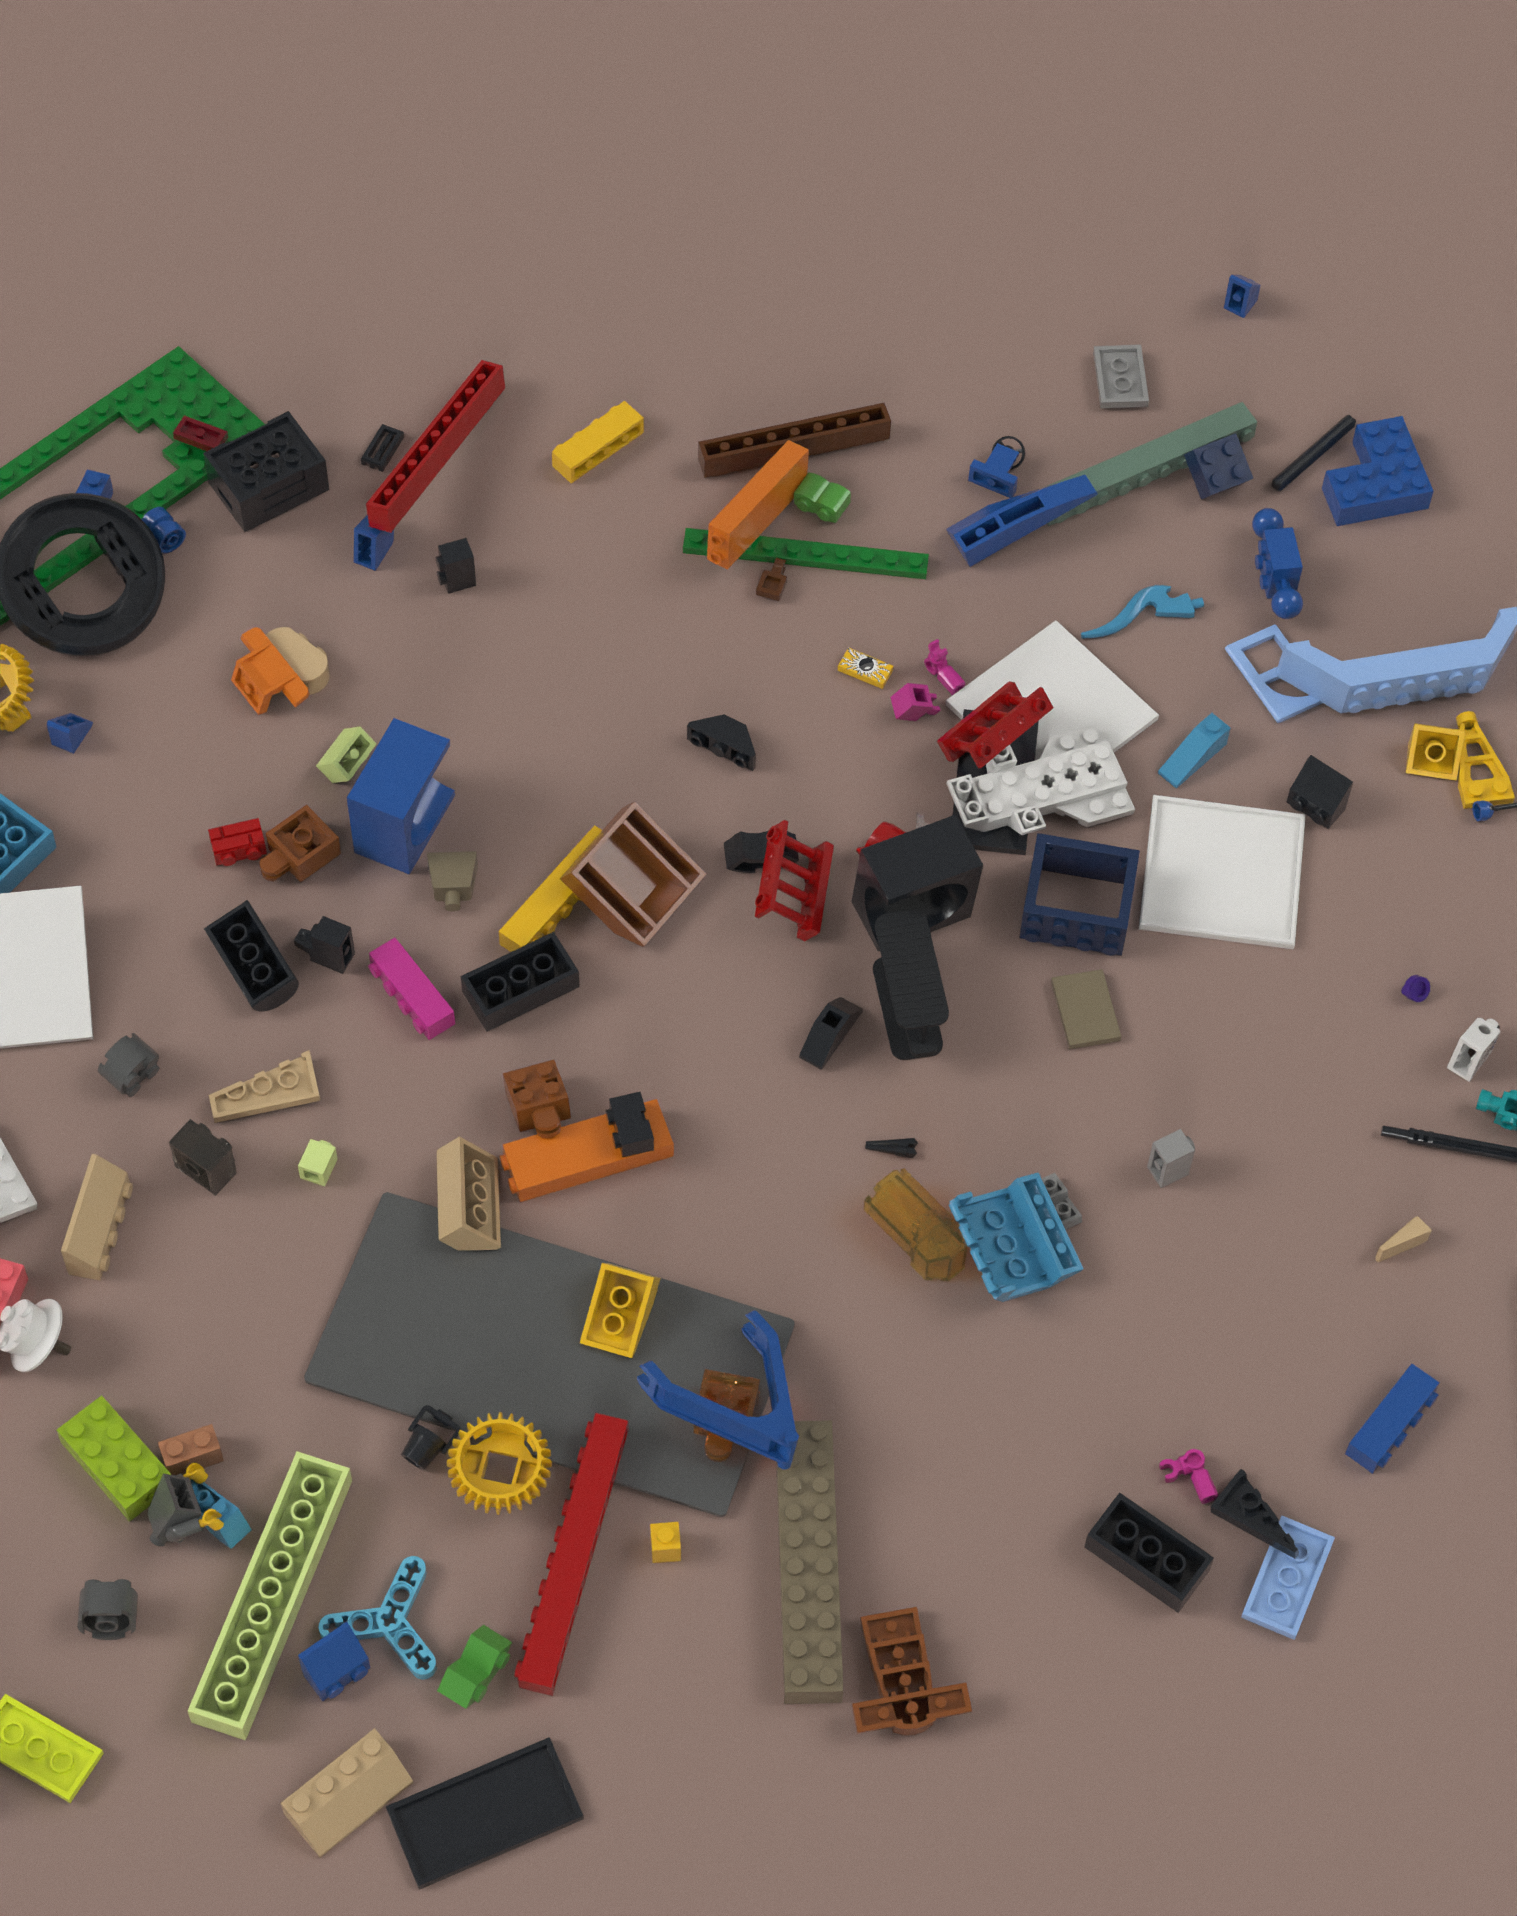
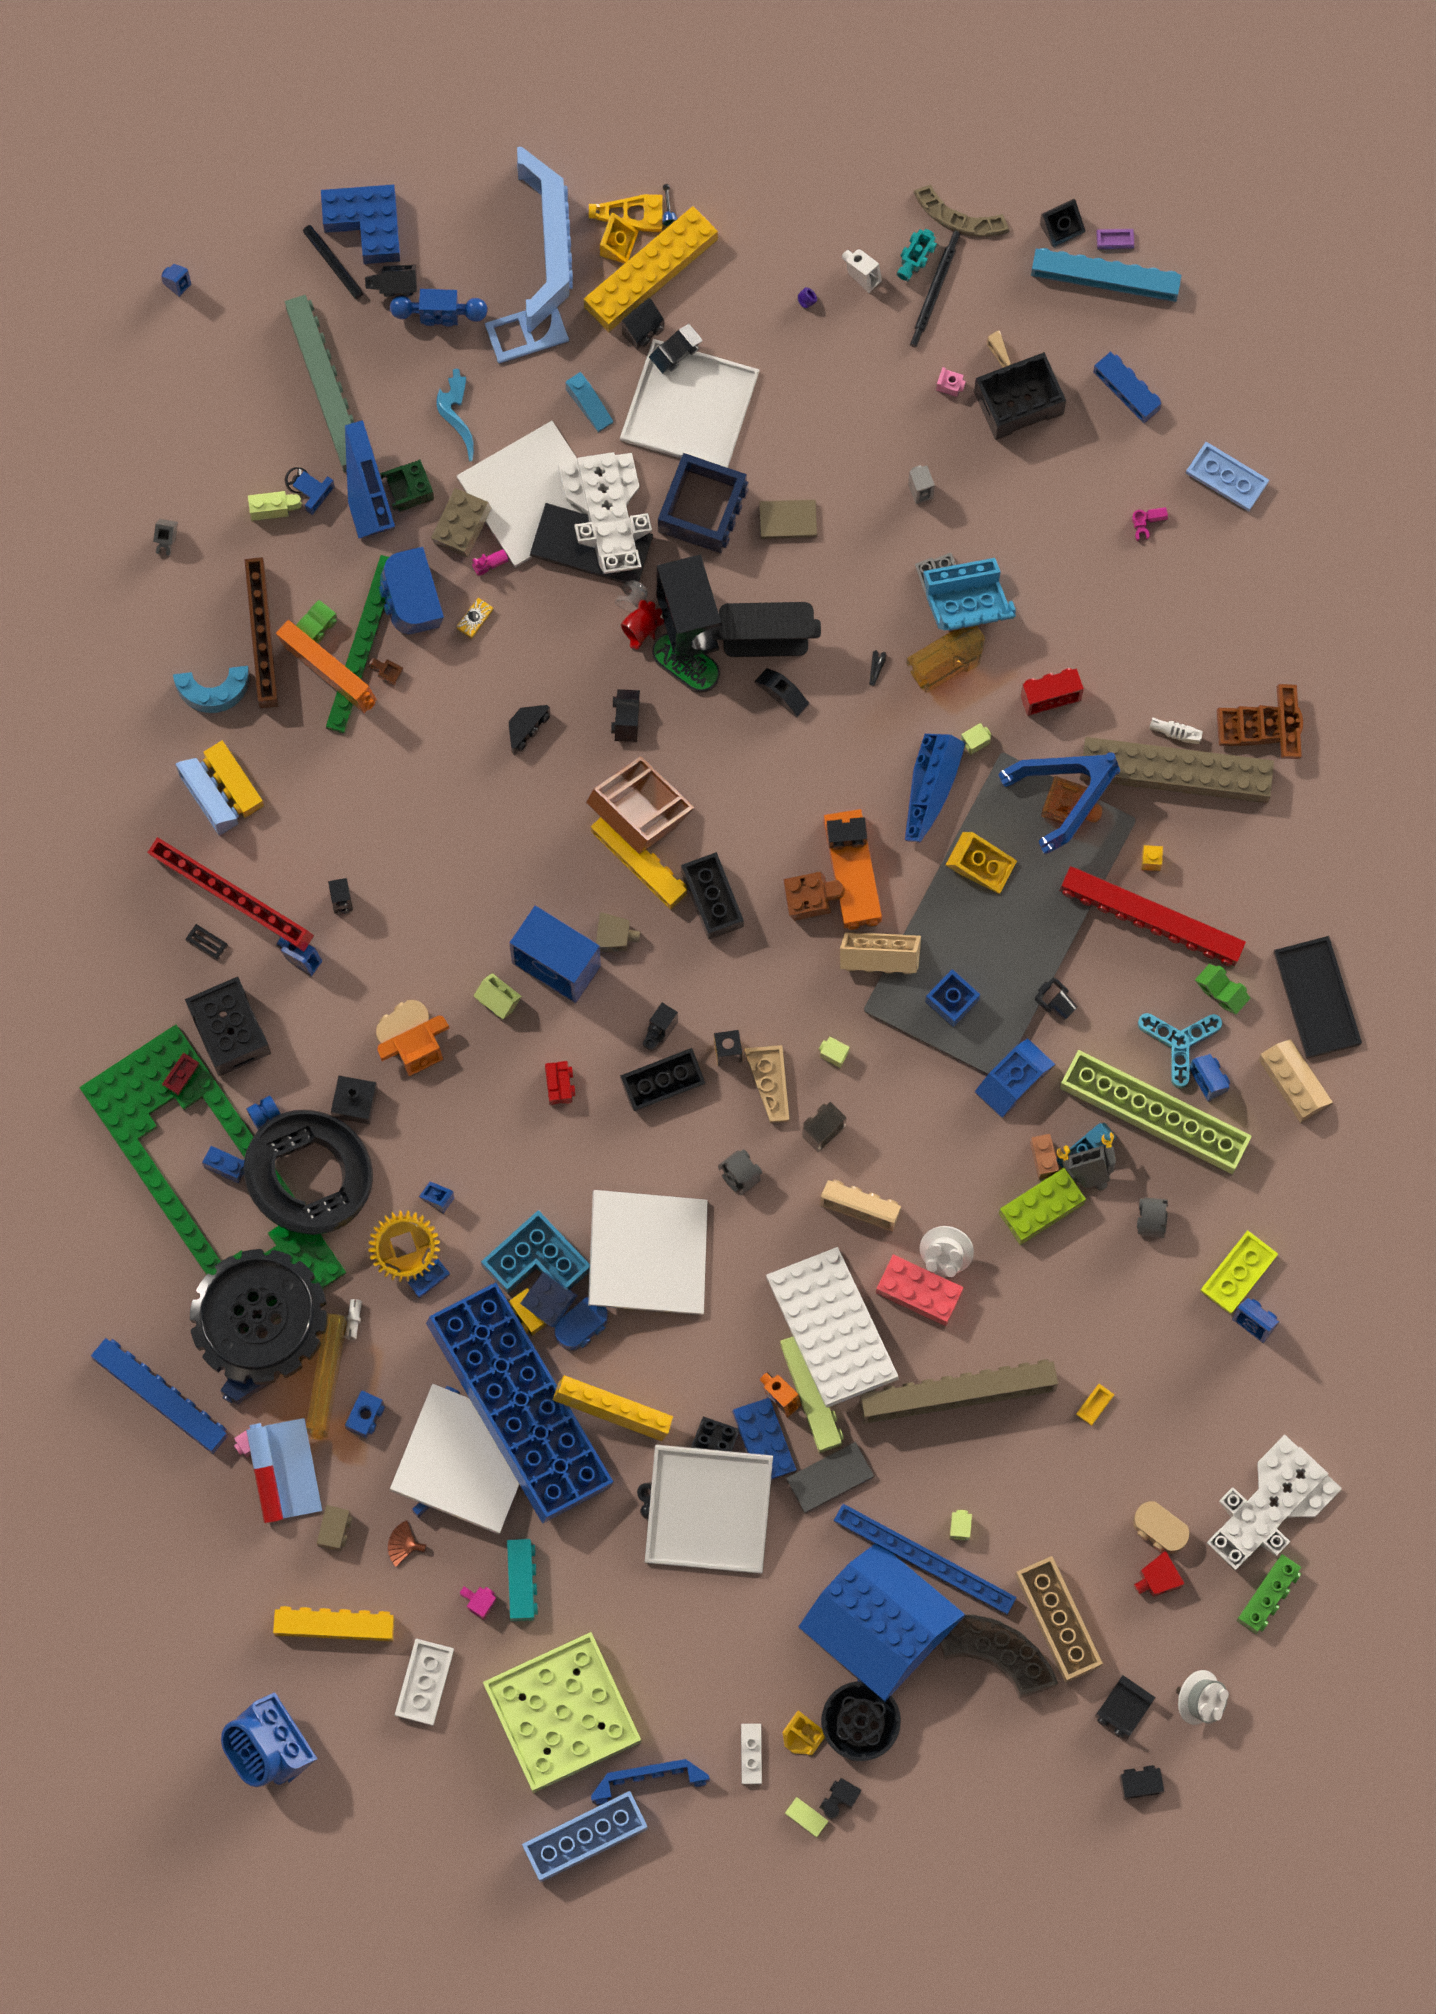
camera: 80 degrees left, 15 degrees up
dark orange brick [259,804,341,883] -> none
dark pink brick [368,937,455,1040] -> none
yellow piece [447,1412,552,1515] -> none
red fence [755,820,834,941] -> none
dark pink brick [890,683,941,721] -> none
red fence [937,681,1054,768] -> none
black brick [1084,1492,1214,1613] -> none
light grey plate [1093,345,1149,409] -> none
dark blue piece [1184,433,1254,500] -> none
black wing [1211,1469,1299,1559] -> none
none -> dark grey brick [153,519,178,556]
none -> dark azure brick [173,666,250,713]
none -> light blue slope [176,758,239,836]
none -> yellowish green hinge [248,491,302,521]
none -> black brick [331,1075,378,1125]
none -> black hinge [365,264,418,297]
none -> blue brick [379,547,444,634]
none -> dark green piece [380,459,434,512]
none -> dark tan brick [431,488,492,558]
none -> yellow brick [583,206,718,332]
none -> black brick [649,324,703,374]
none -> tile [652,633,720,693]
none -> black piece [714,1030,743,1066]
none -> blue wedge [905,733,966,842]
none -> blue brick [925,969,980,1027]
none -> bright pink brick [936,367,966,397]
none -> yellowish green brick [961,723,991,755]
none -> black container [974,352,1066,440]
none -> blue slope [975,1038,1055,1118]
none -> red brick [1020,668,1084,716]
none -> white hinge [1149,718,1203,744]

